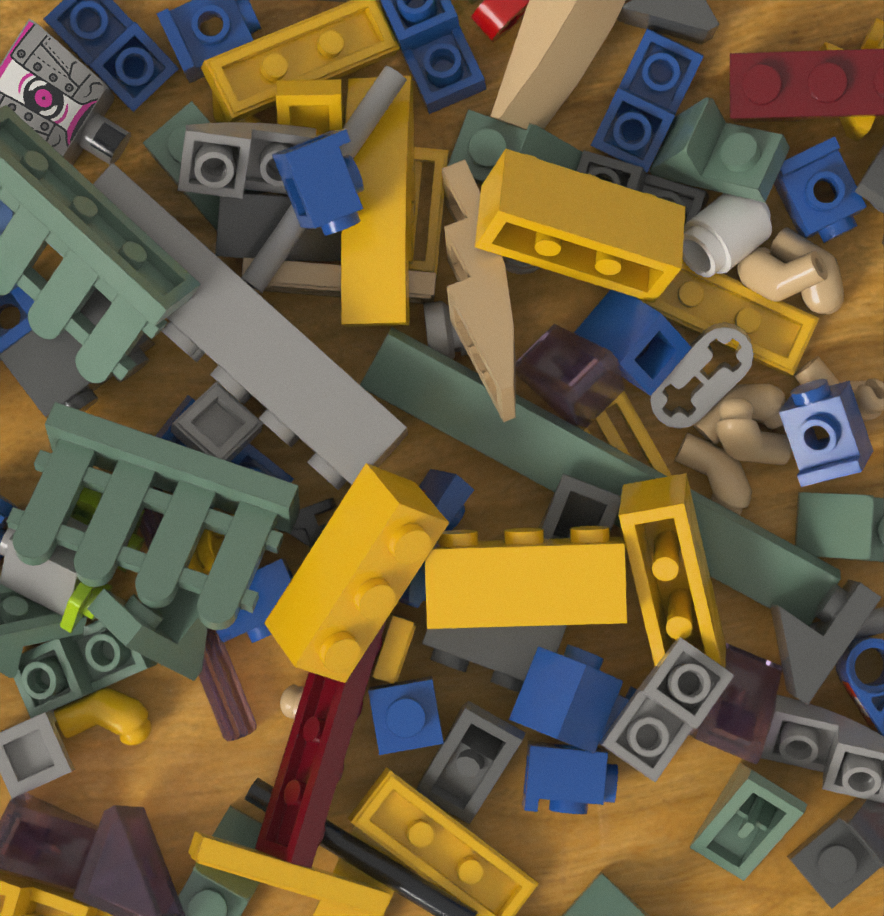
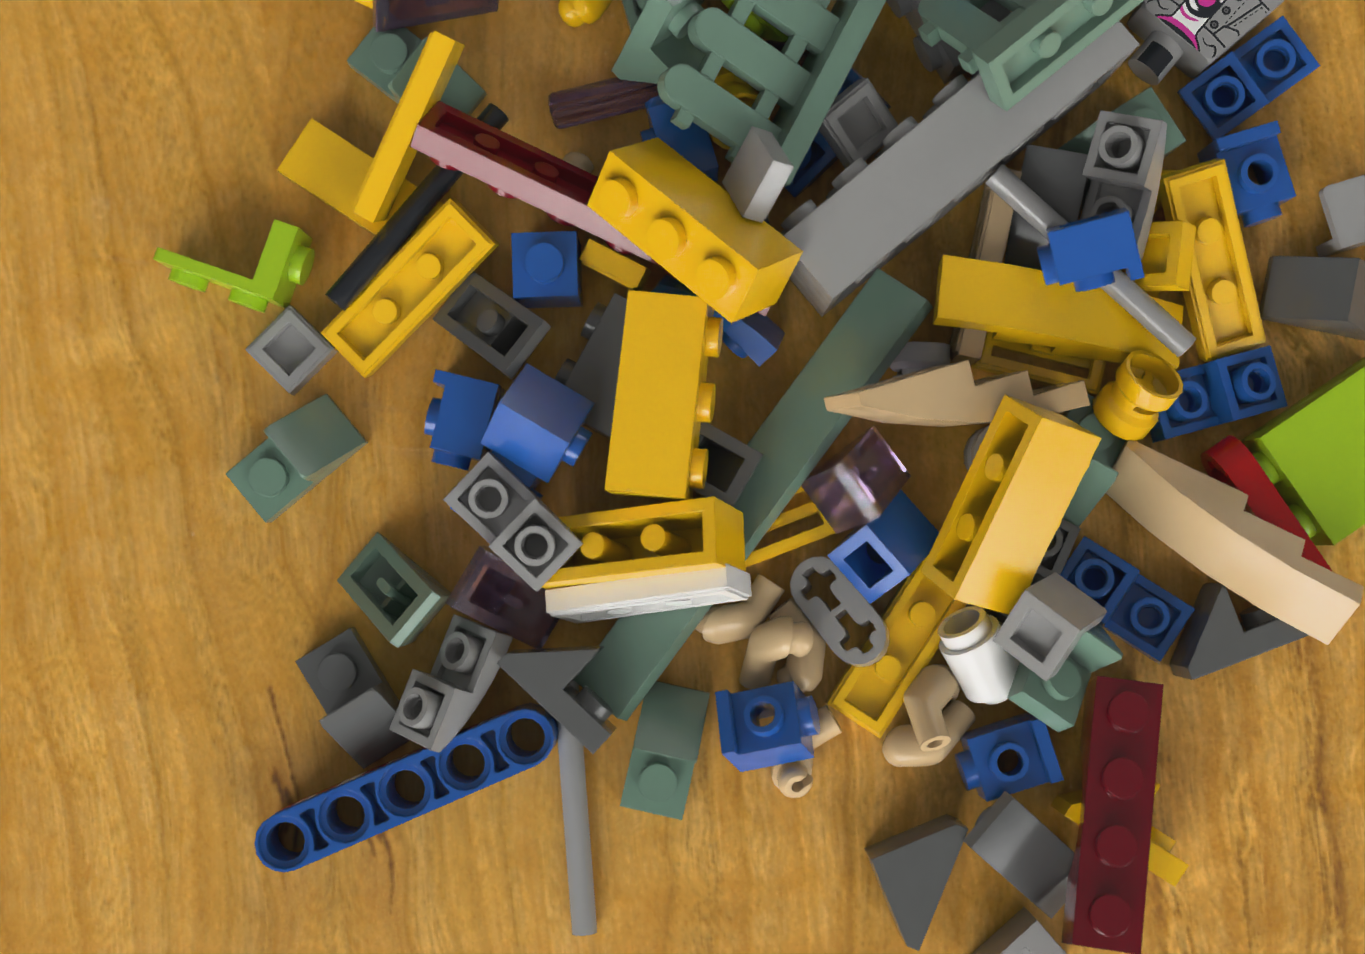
camera: 105 degrees right, 0 degrees up
none -> white tile [545,563,752,623]
none -> light grey tile [722,126,794,223]
none -> light grey panel [992,572,1107,681]
none -> yellow wheel [1092,350,1183,441]

